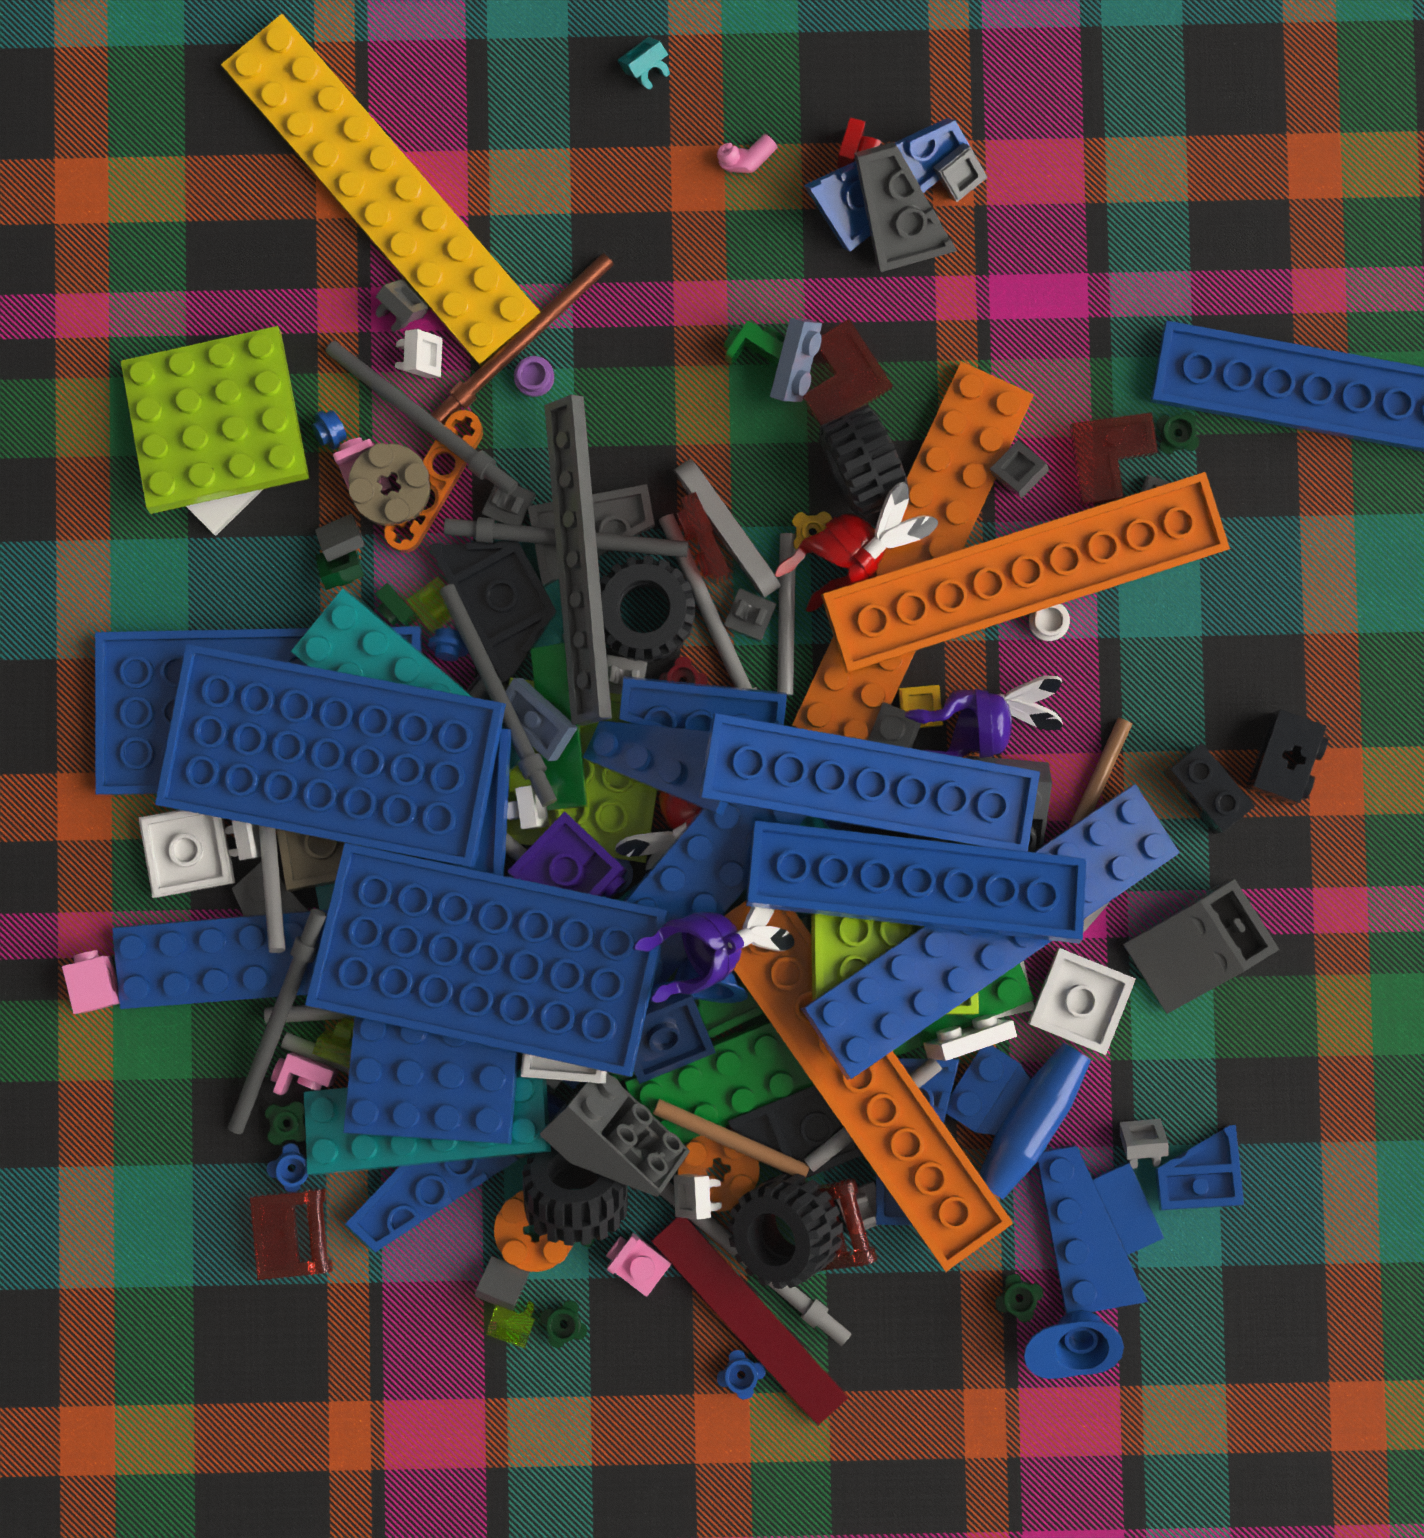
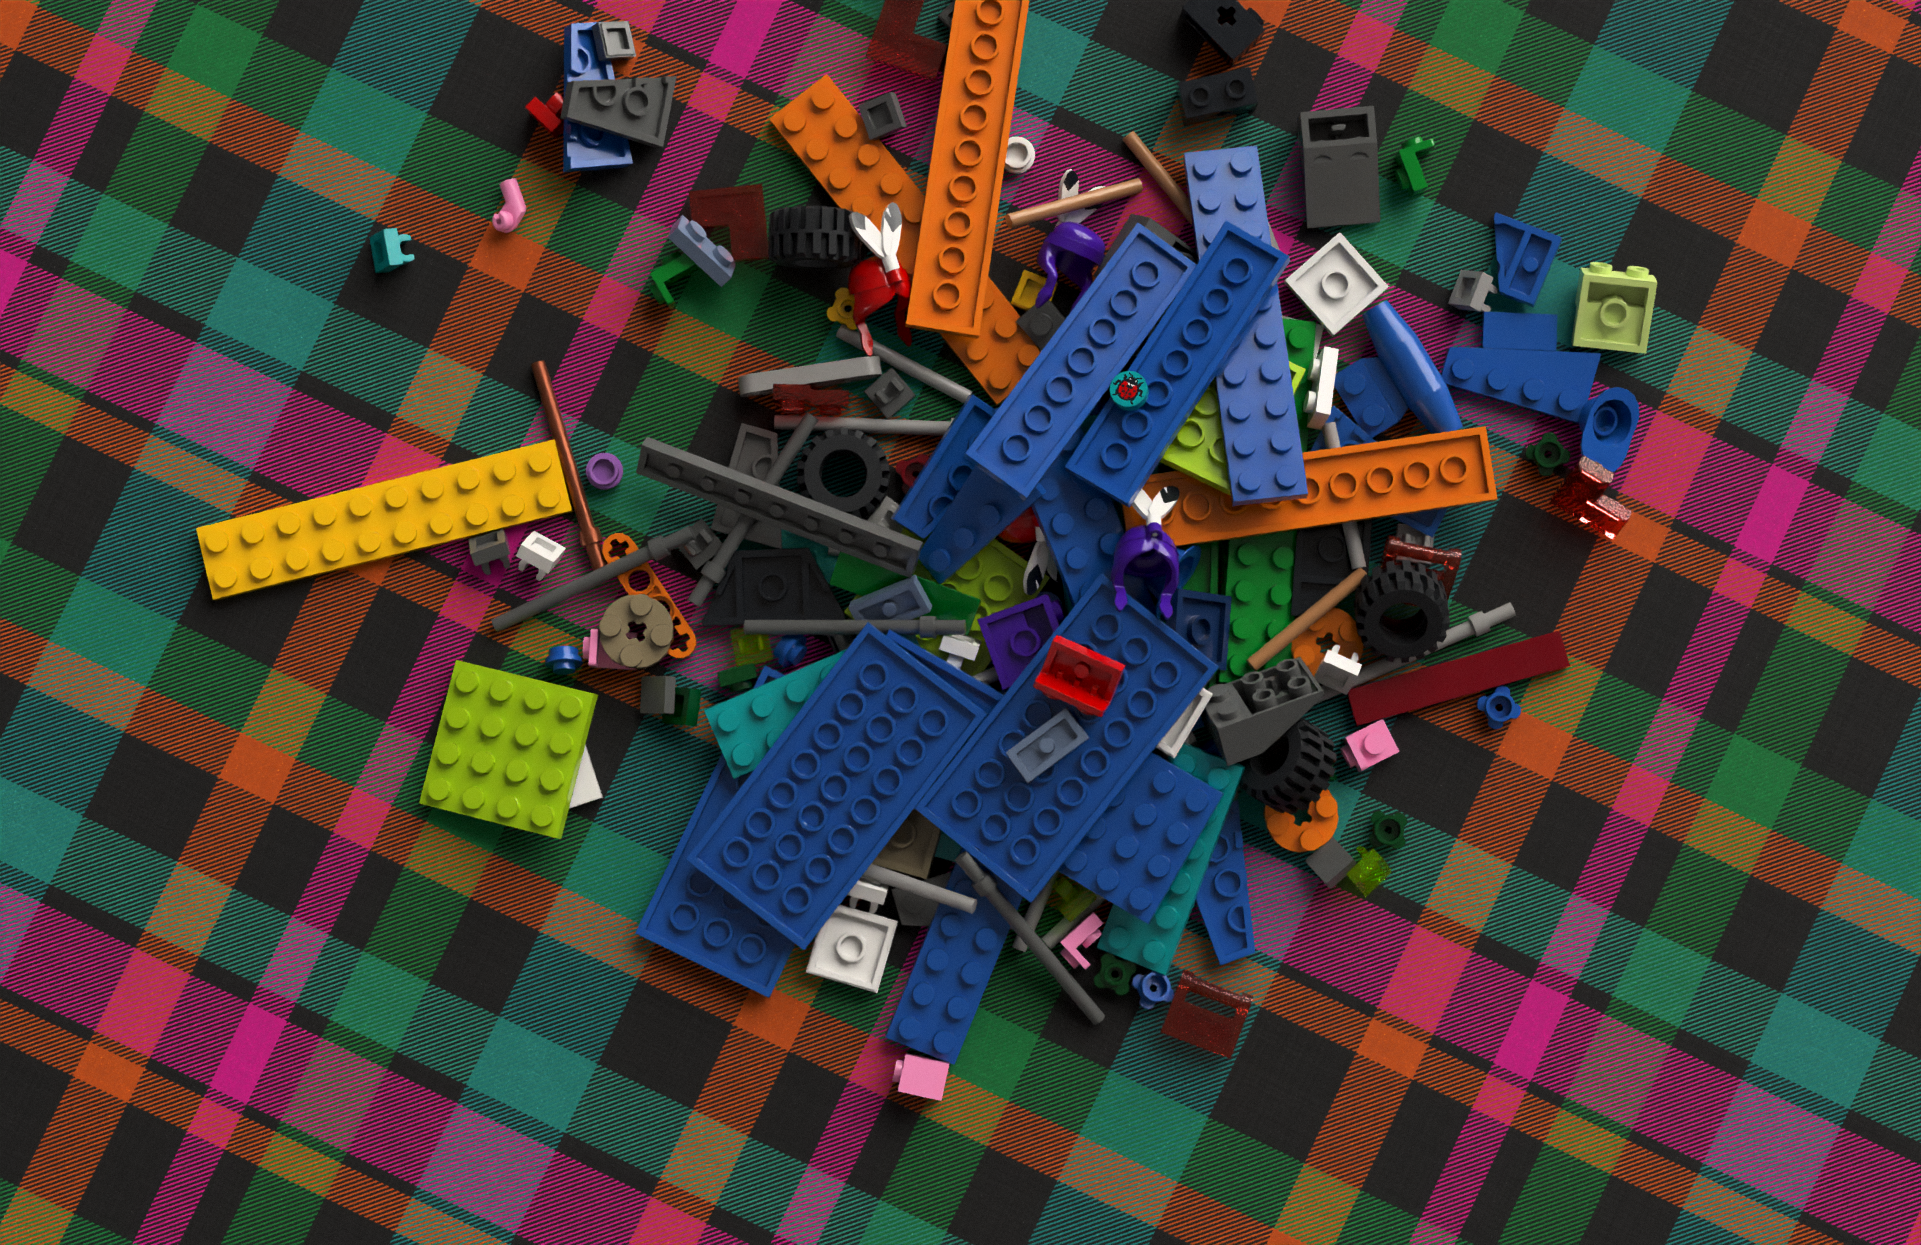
camera: 65 degrees left, 0 degrees up
none -> medium nougat bar [1005,178,1143,229]
none -> sand blue plate [1005,708,1090,783]
none -> red bracket [1033,635,1126,717]
none -> tile [1110,371,1149,411]
none -> green bracket [1395,136,1435,198]
none -> clear red plate [1550,455,1632,540]
none -> yellowish green plate [1571,262,1657,354]

